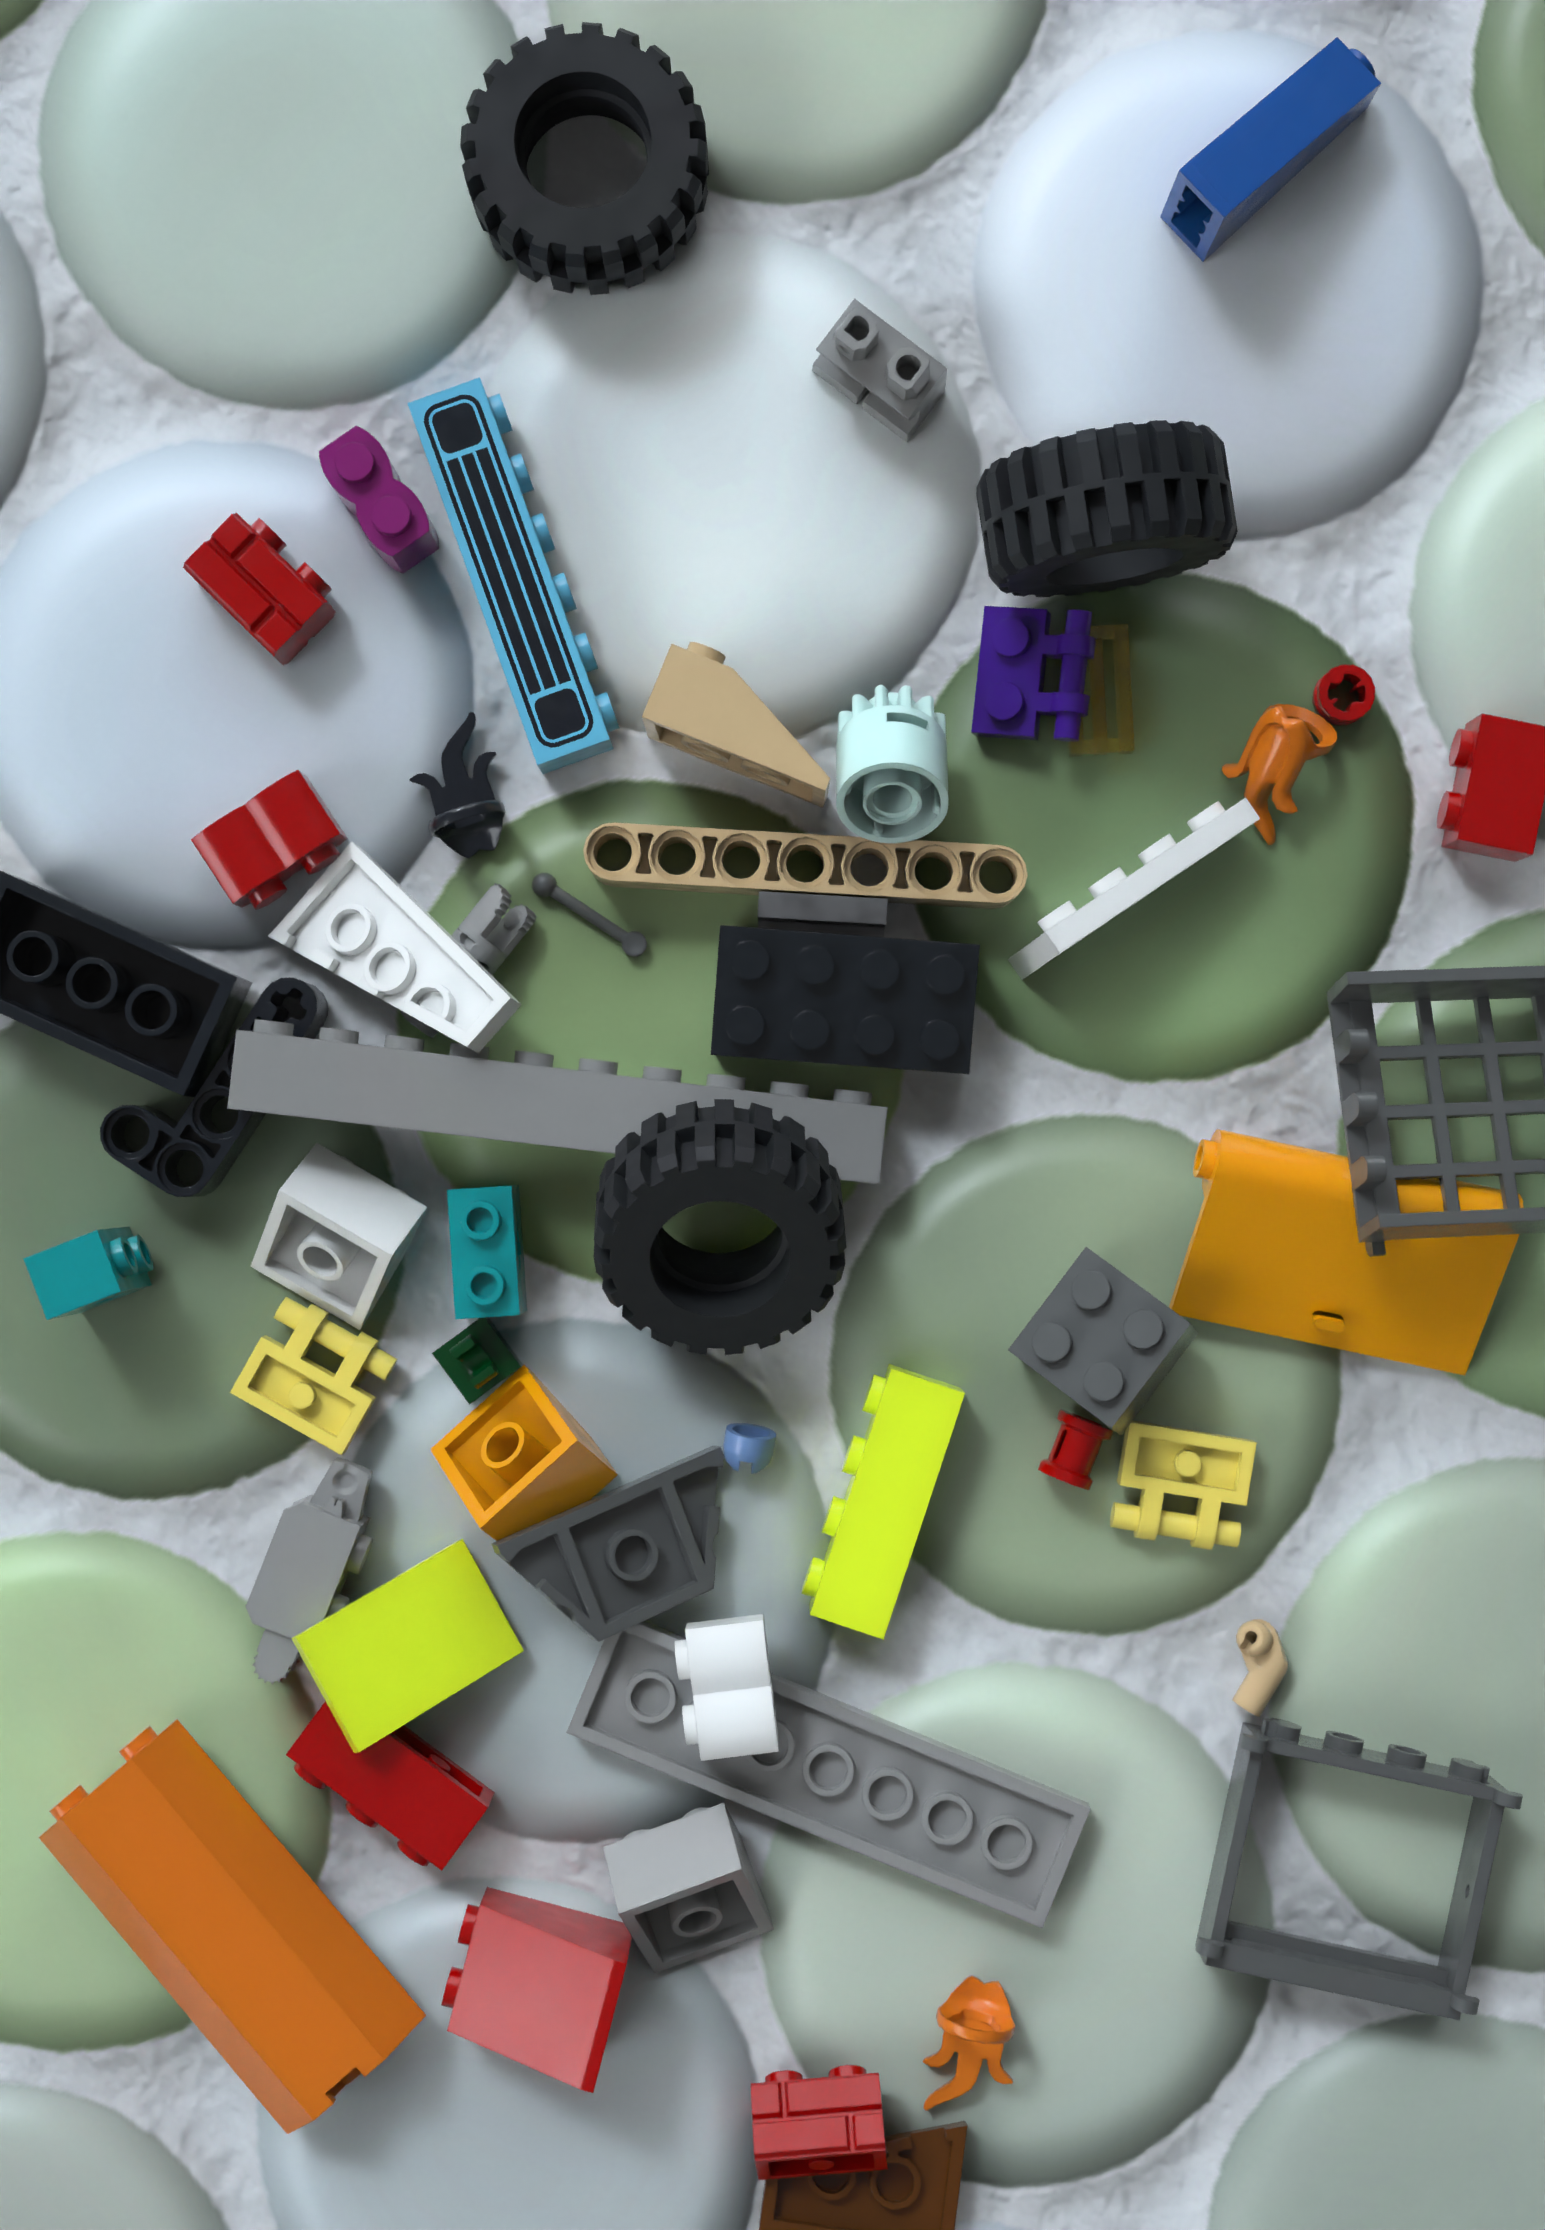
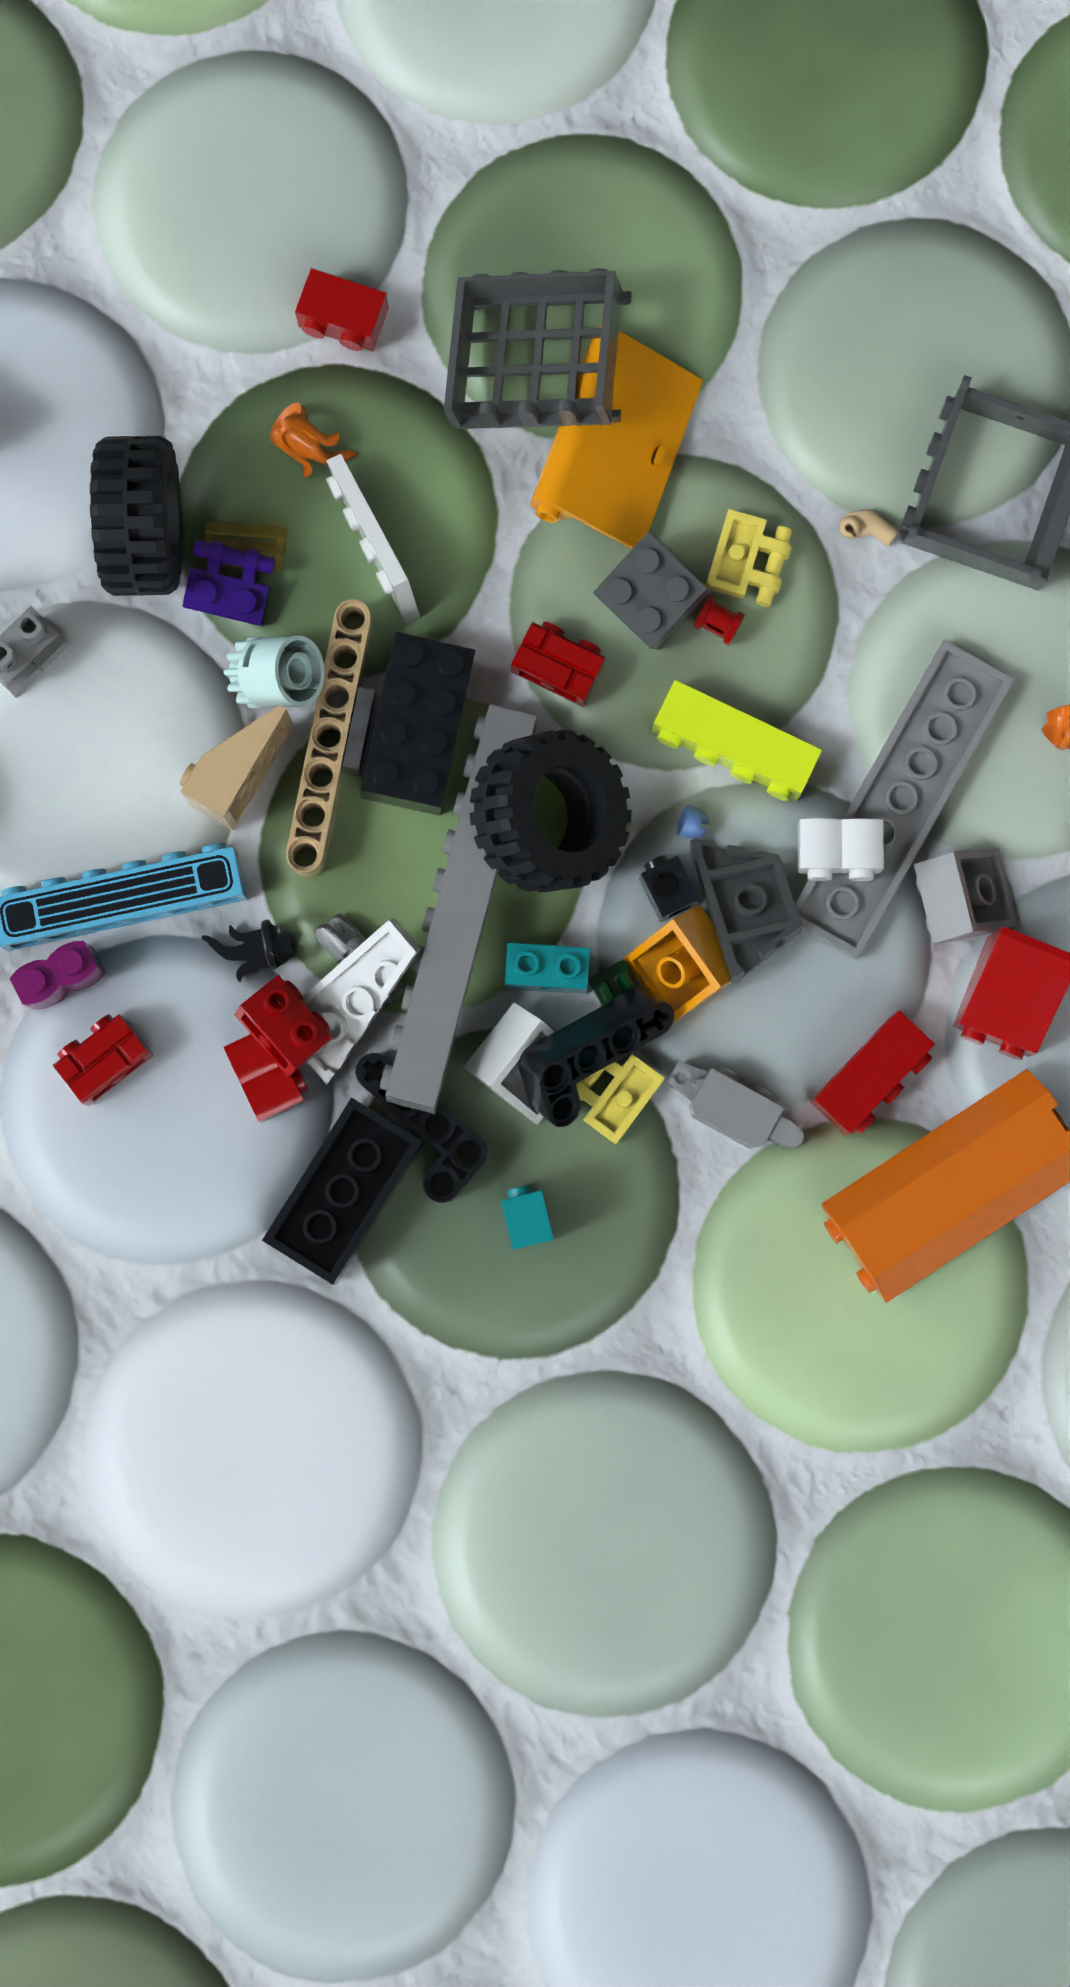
camera: 90 degrees left, 5 degrees down
neon yellow tile [291,1539,524,1753] -> none
dark grey hinge [532,873,647,957] -> none
red bush [1312,664,1375,726] -> none
none -> red brick [234,975,333,1078]
none -> red brick [511,622,605,707]
none -> black beam [518,987,675,1127]
none -> black brick [639,855,700,923]

